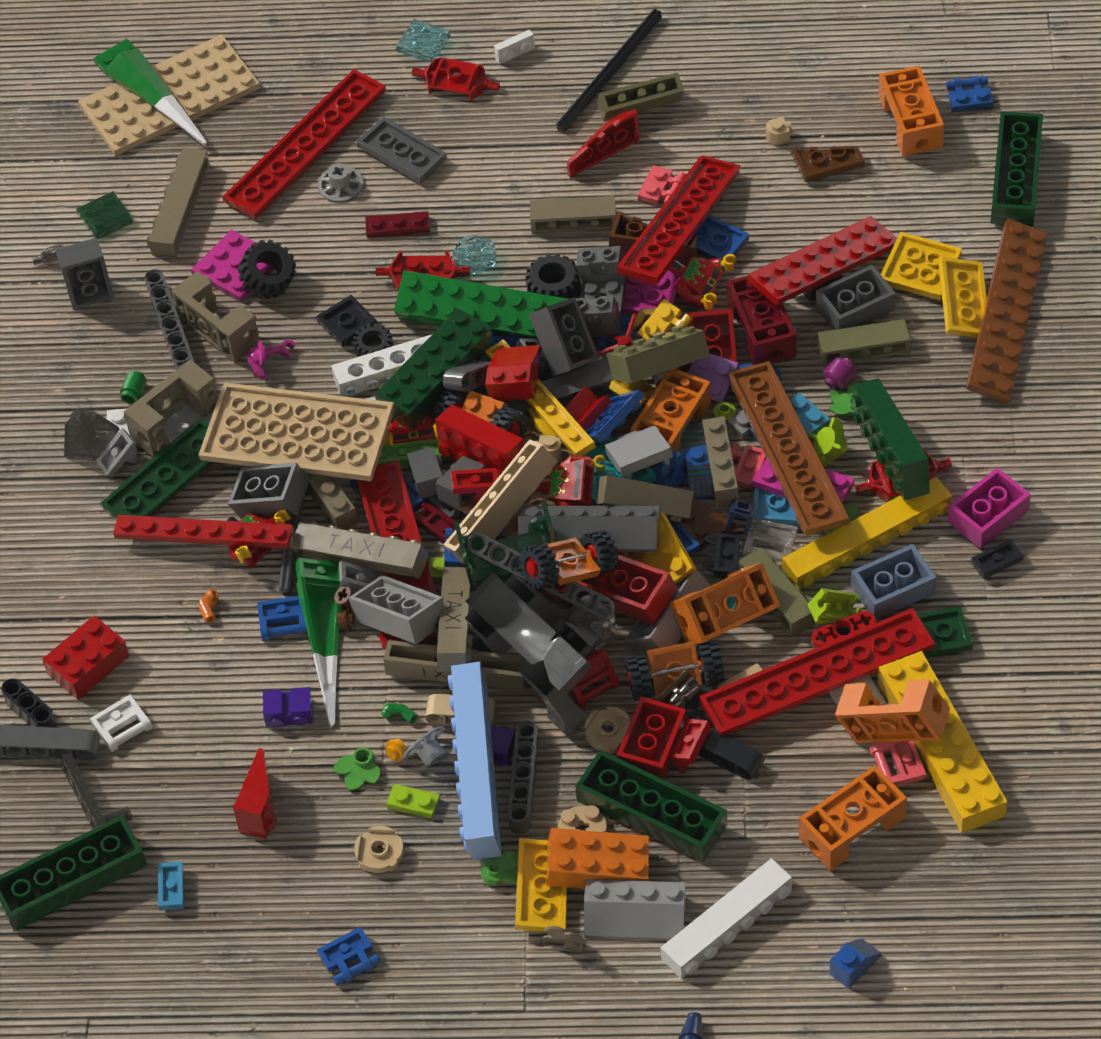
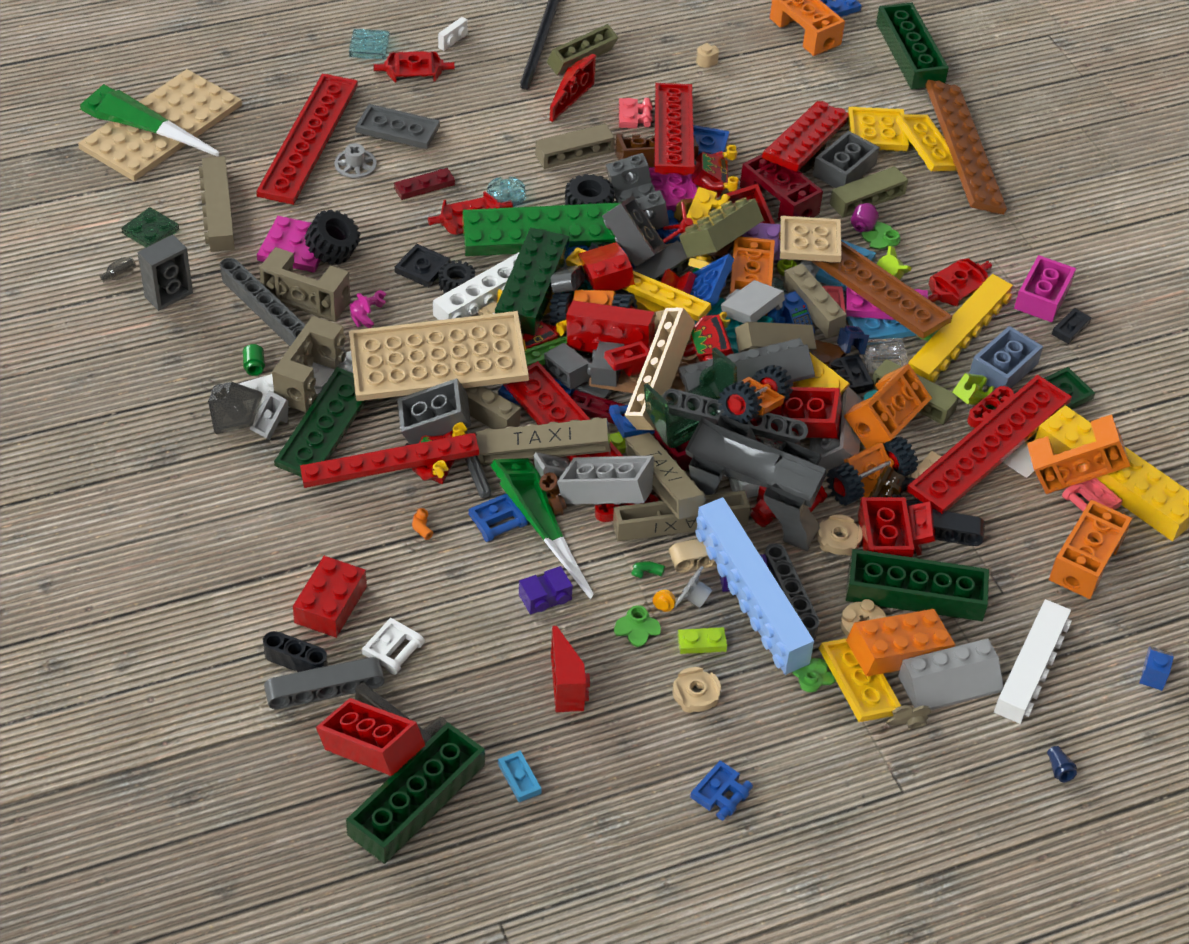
camera: 30 degrees left, 5 degrees down
reddish brown wing [791,146,865,182] -> none
dark green brick [851,378,930,500] -> none
none -> red brick [316,698,425,776]
none -> tan plate [780,216,841,262]

